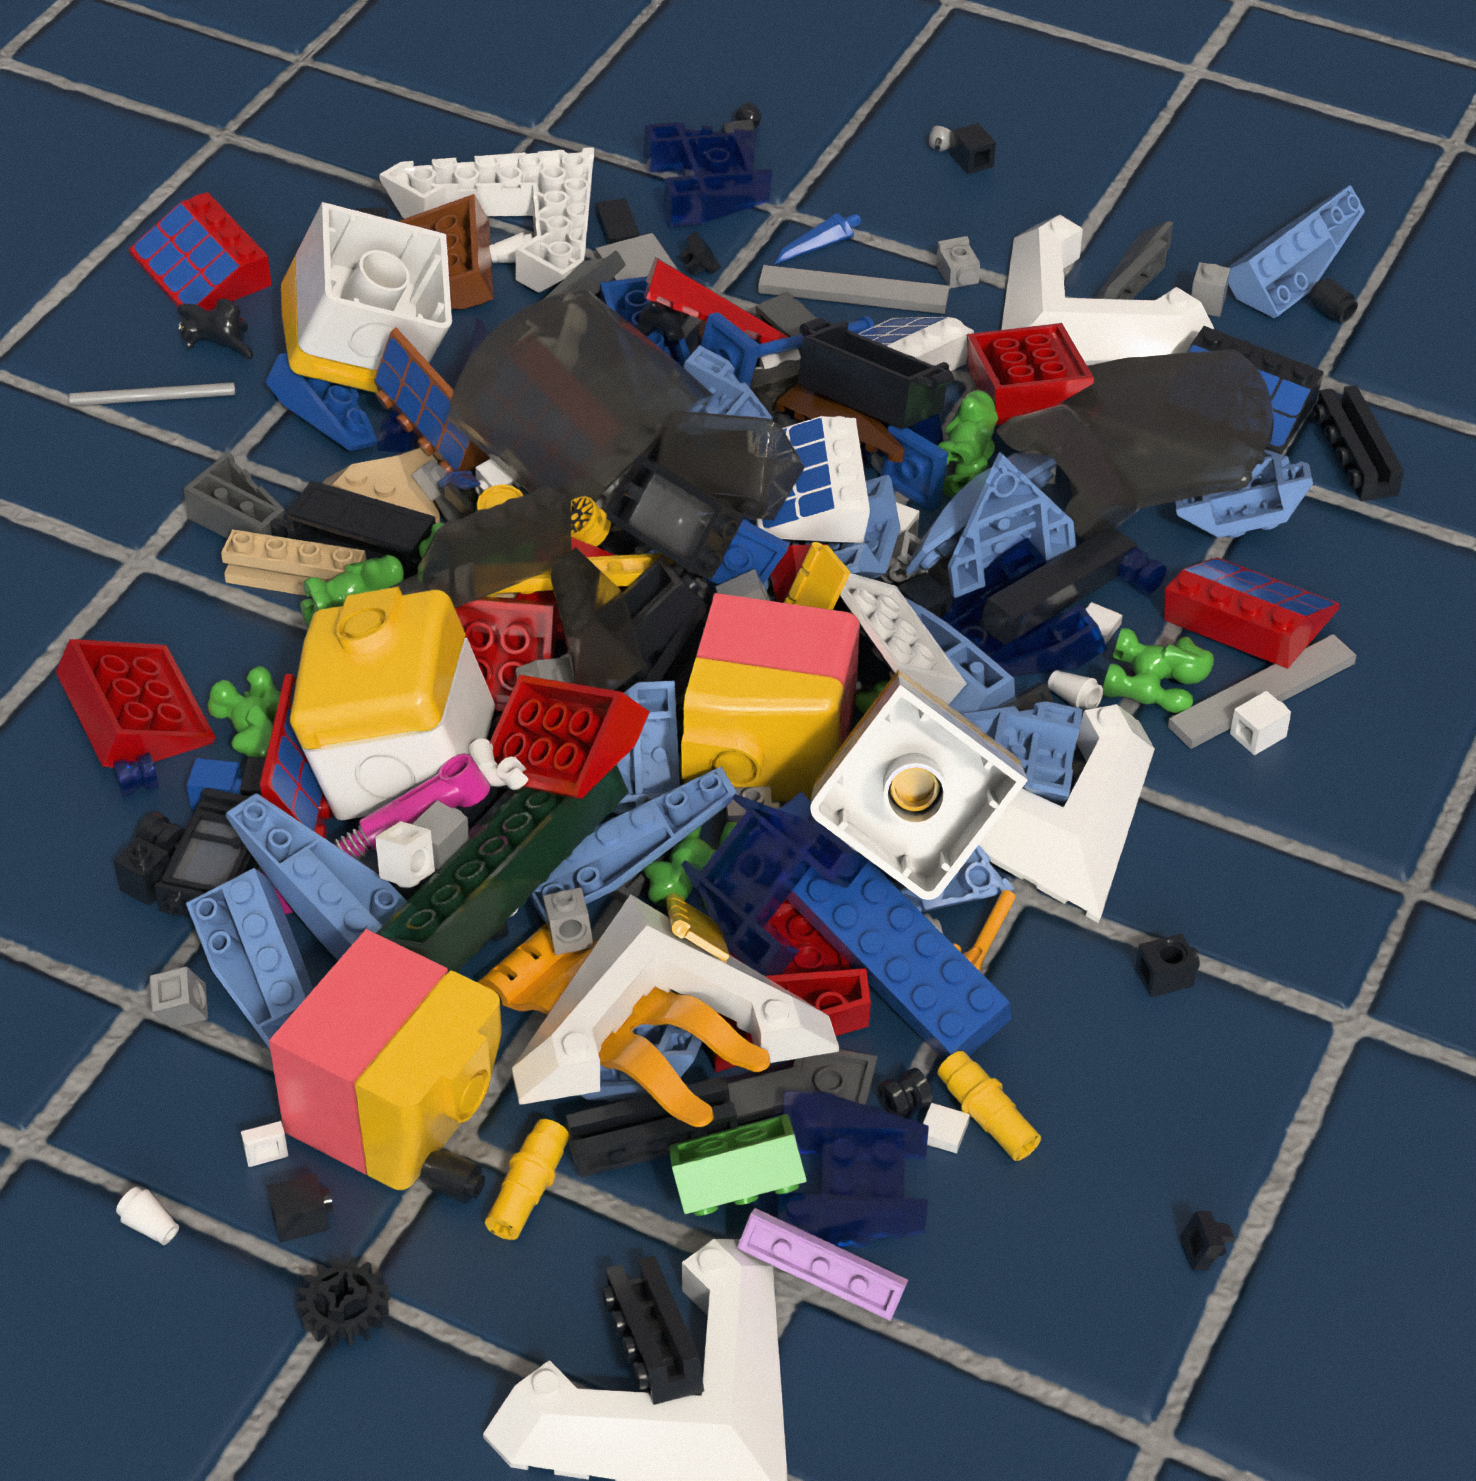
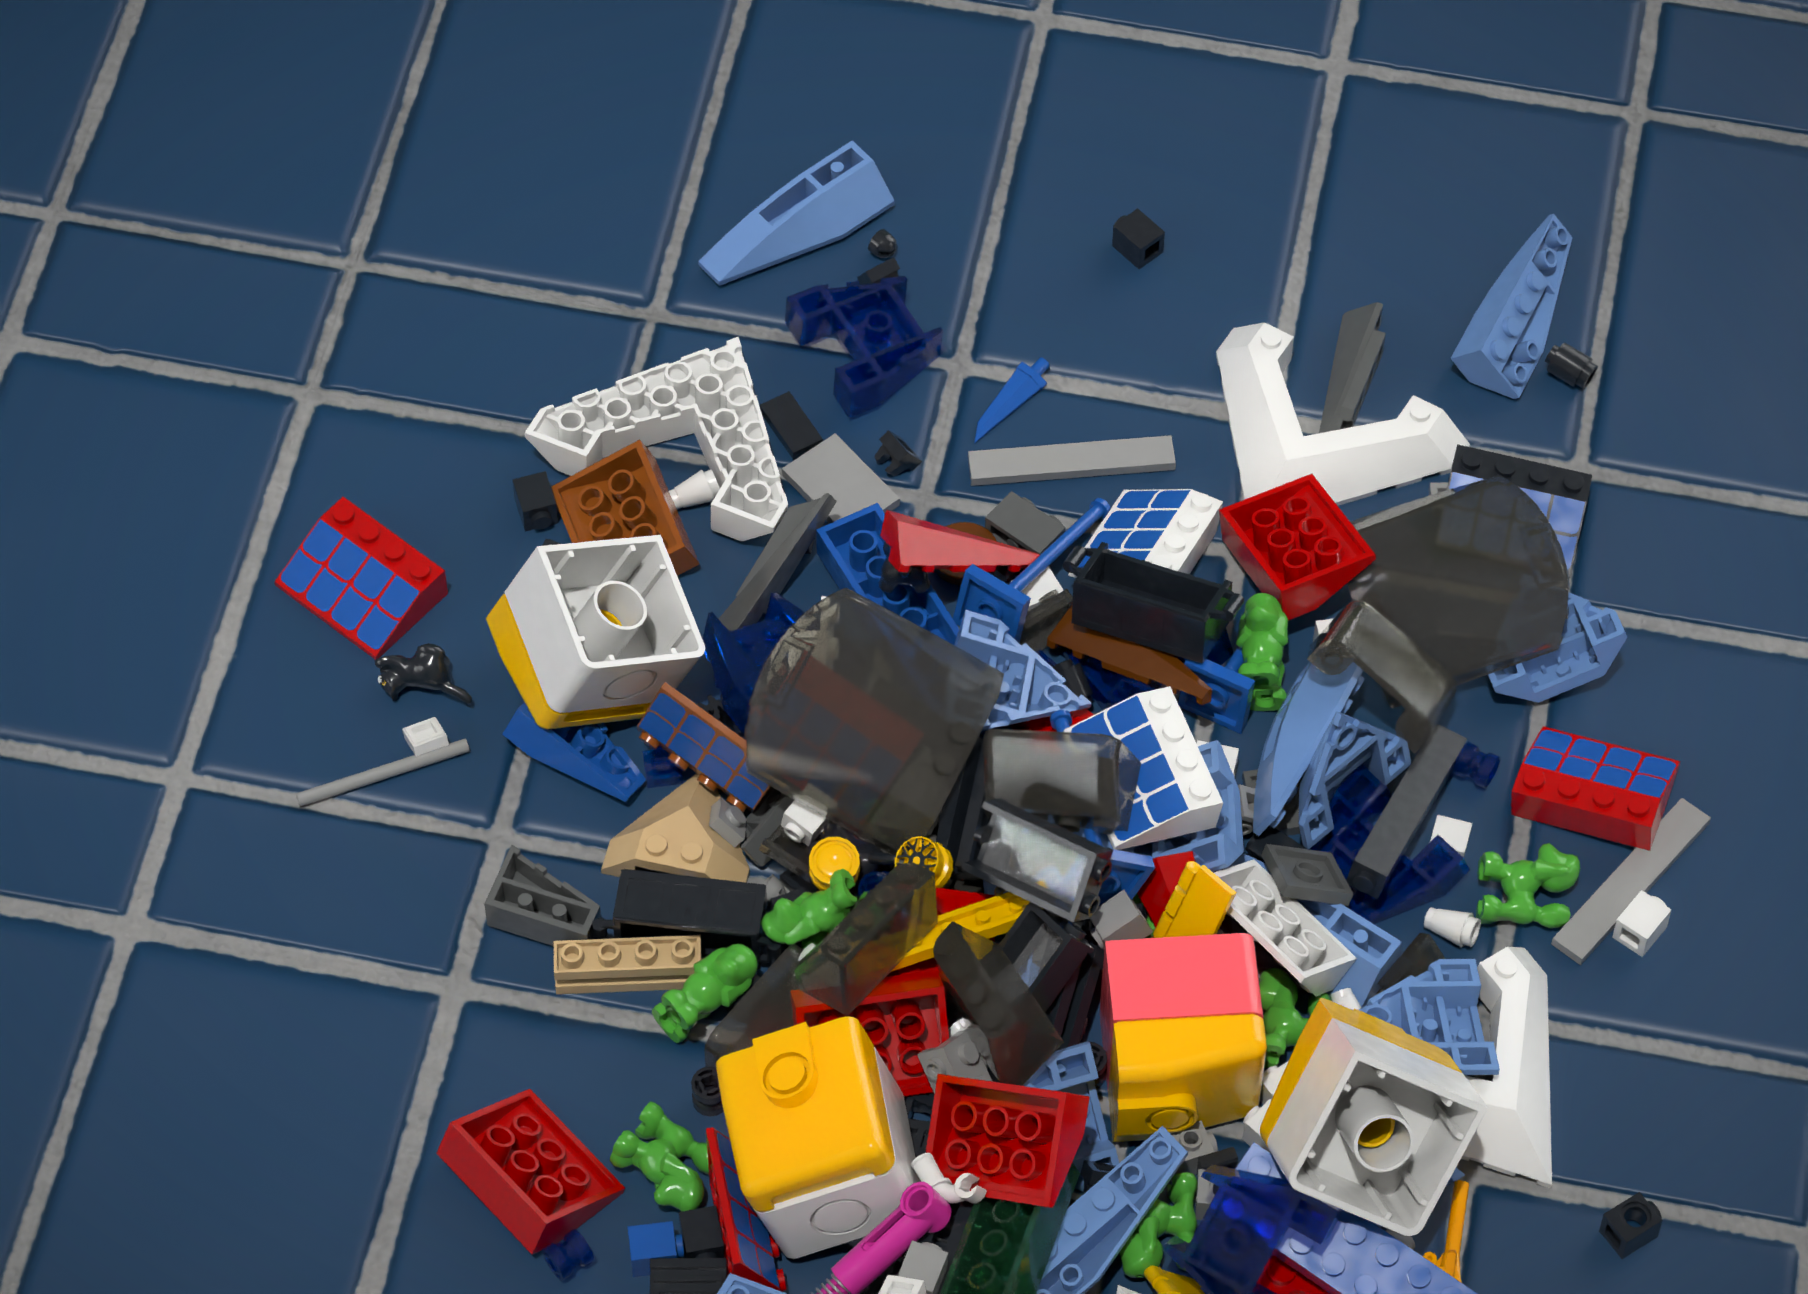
camera: 15 degrees left, 10 degrees up
blue bar [438,470,481,489] -> none
light grey hinge [928,126,952,152] -> none
light grey brick [936,236,980,289] -> none
light grey brick [1191,262,1231,317] -> none
black brick [1313,385,1404,501] -> none
none -> white tile [402,717,449,757]
none -> medium blue wedge [698,140,894,286]
none -> dark grey tile [1261,844,1353,906]

